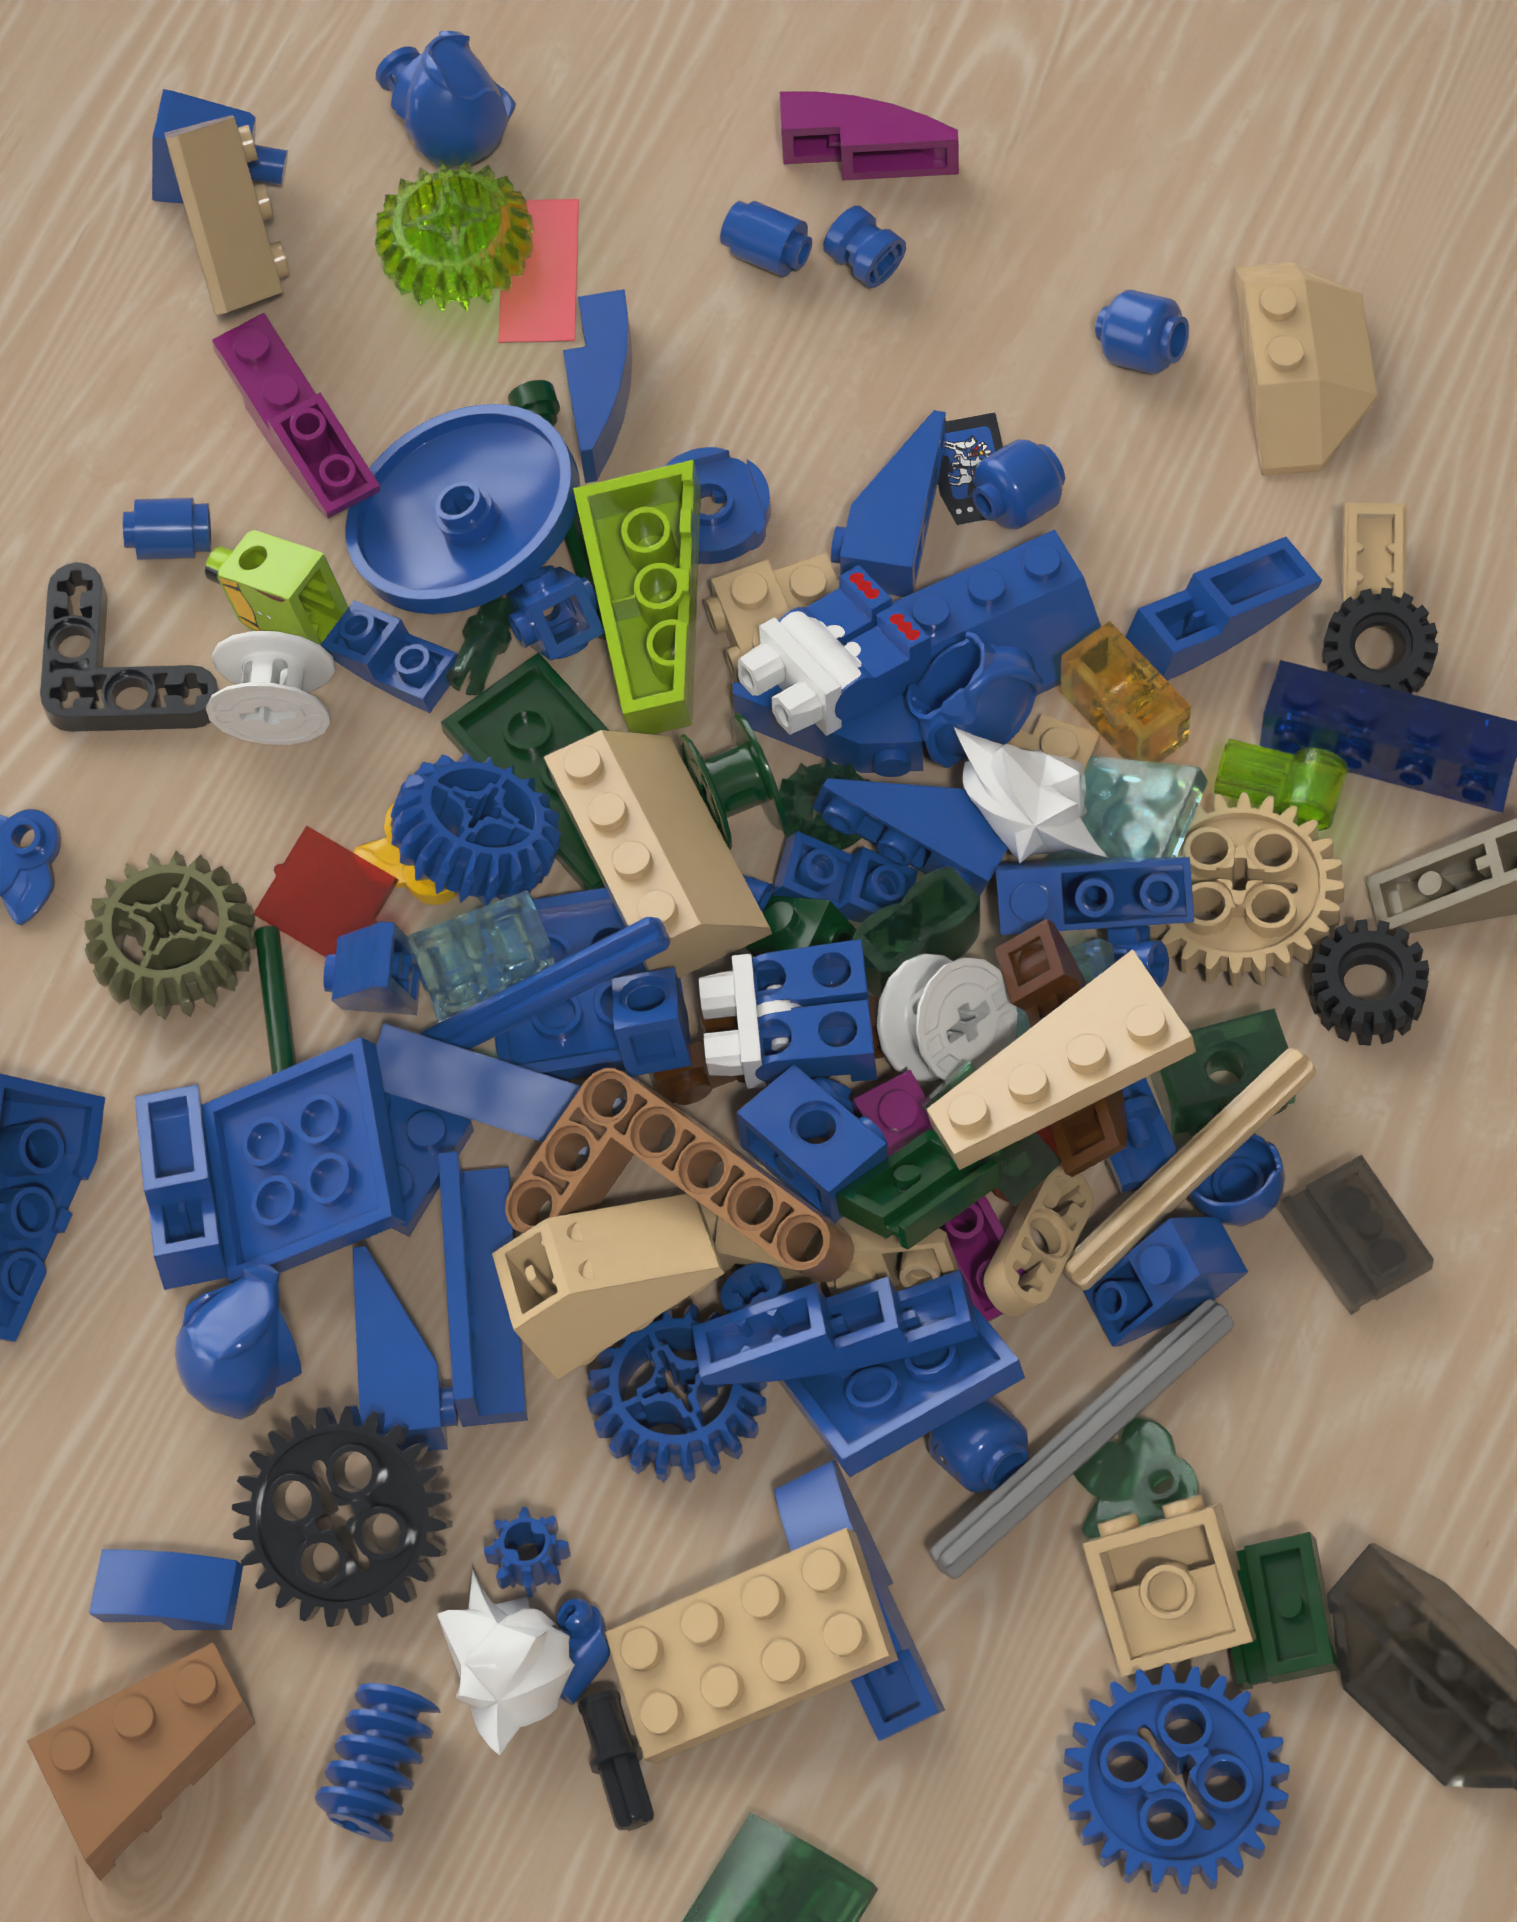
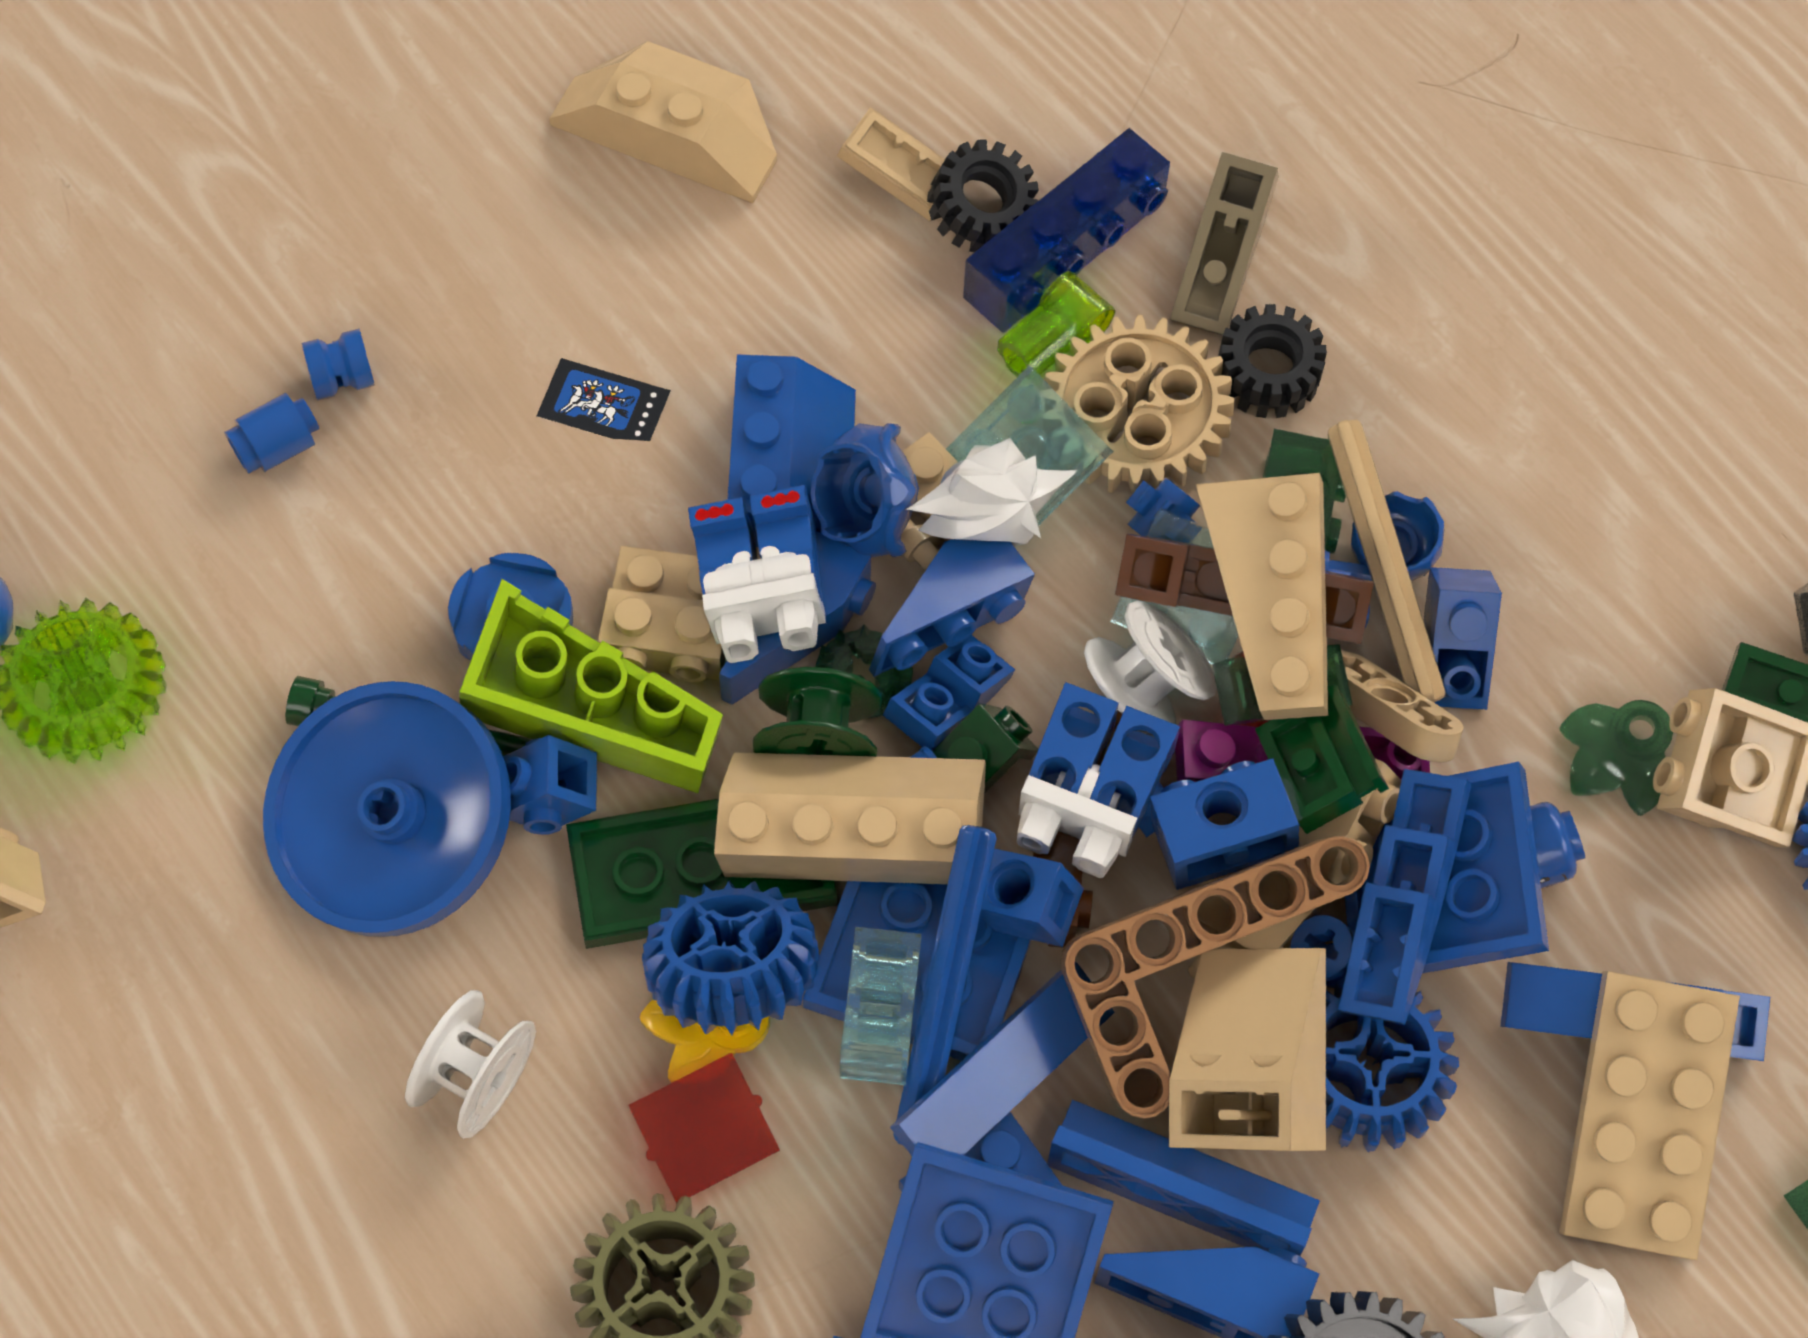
camera: 70 degrees left, 0 degrees up
black beam [40,562,219,732] -> none
blue brick [123,498,211,560] -> none
lime torso [205,530,348,645] -> none
magenta slope [212,313,381,519] -> none
dark green bar [255,926,296,1075] -> none
blue slope [321,600,464,713] -> none
blue slope [323,921,423,1015] -> none
clear green pin [446,585,522,696] -> none
blue gear [484,1507,571,1598] -> none
coral sticker [498,199,579,343] -> none
blue arm [556,1598,610,1705] -> none
blue slope [563,289,632,483] -> none
black axle [578,1690,654,1831] -> none
magenta slope [780,91,959,181] -> none
blue slope [831,410,946,597] -> none
clear green brick [851,866,980,998] -> none
light grey axle [930,1299,1234,1579] -> none
blue head [972,439,1065,530] -> none
blue slope [996,857,1194,935] -> none
clear yellow brick [1060,621,1191,777] -> none
blue head [1095,290,1189,374] -> none
blue slope [1124,537,1322,684] -> none
clear smoke plate [1279,1154,1434,1315] -> none

